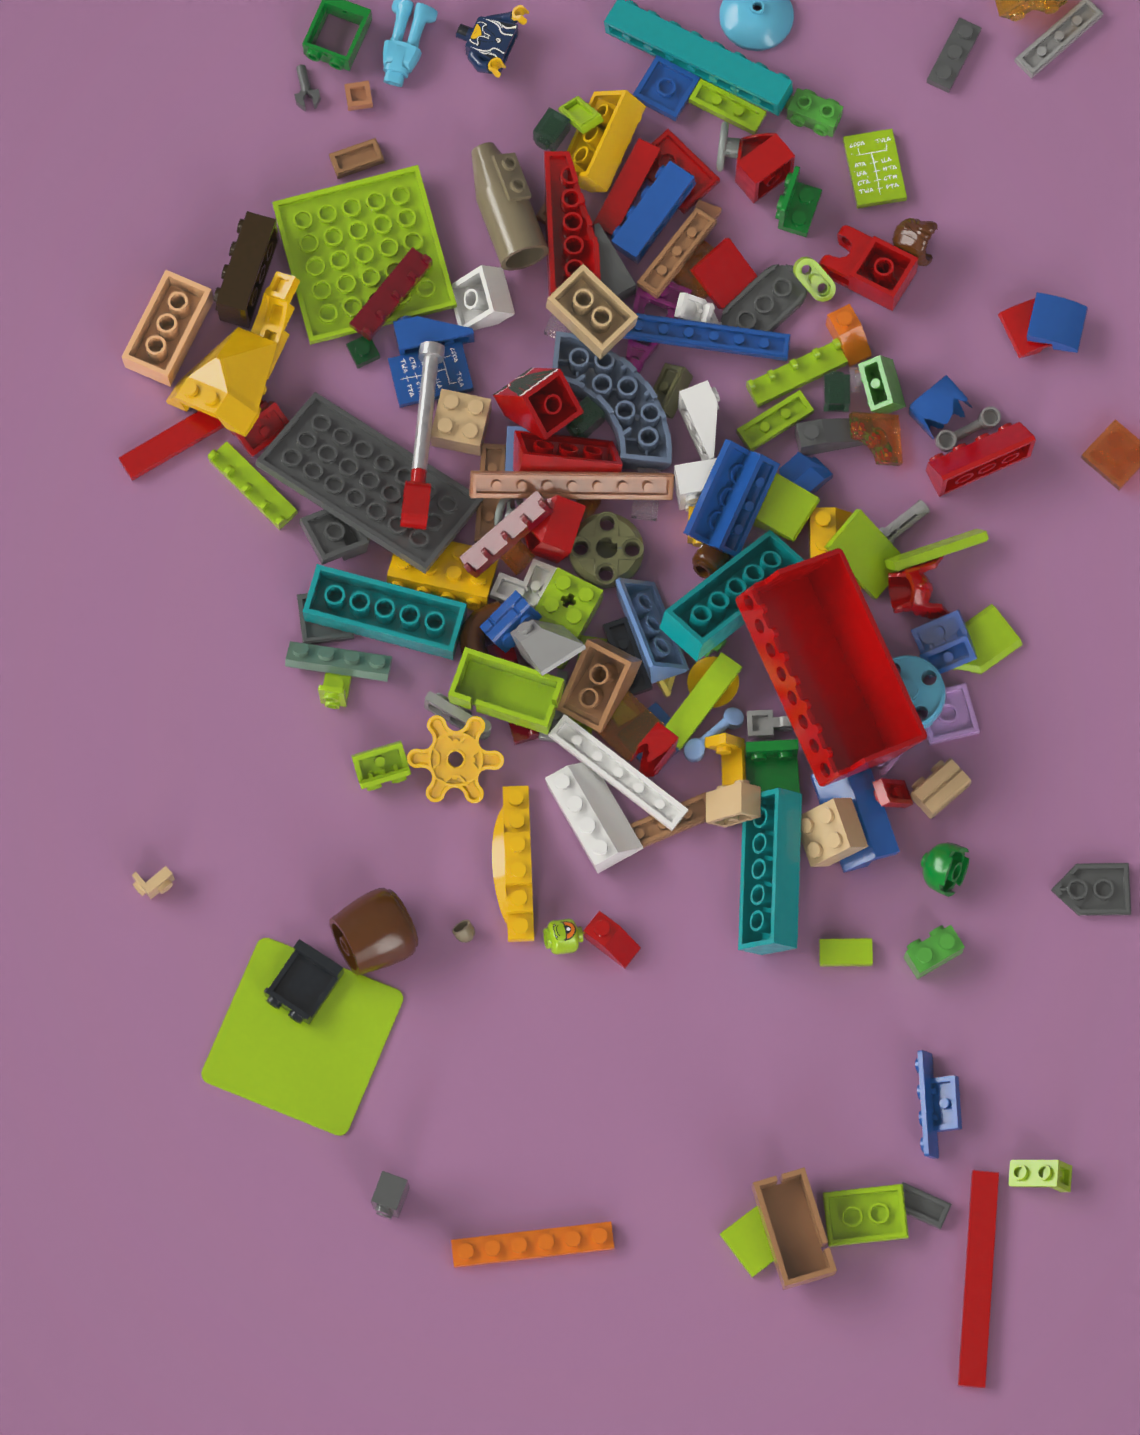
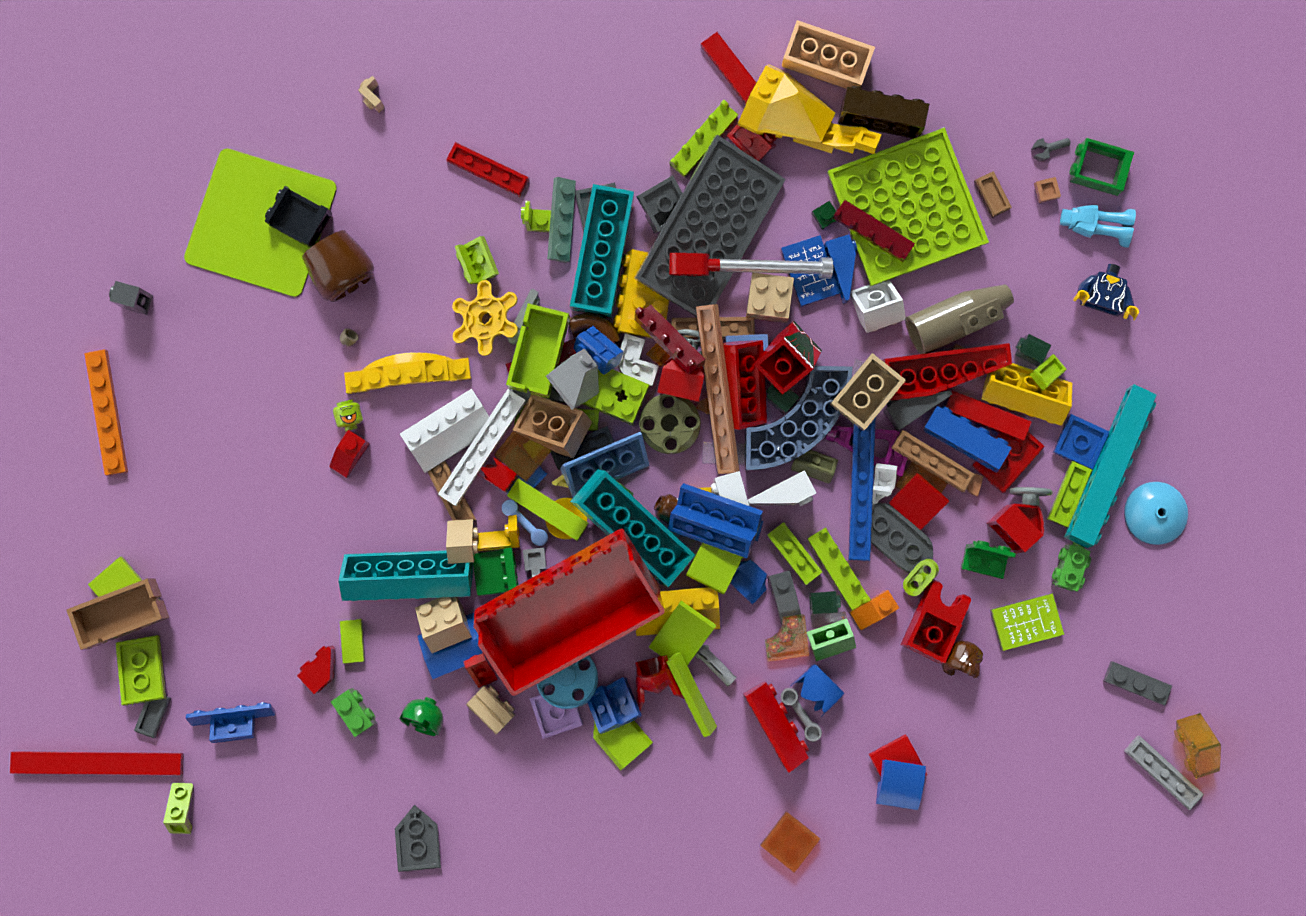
camera: 85 degrees right, 10 degrees up
none -> red slope [297,645,335,694]
none -> red tile [446,142,529,197]

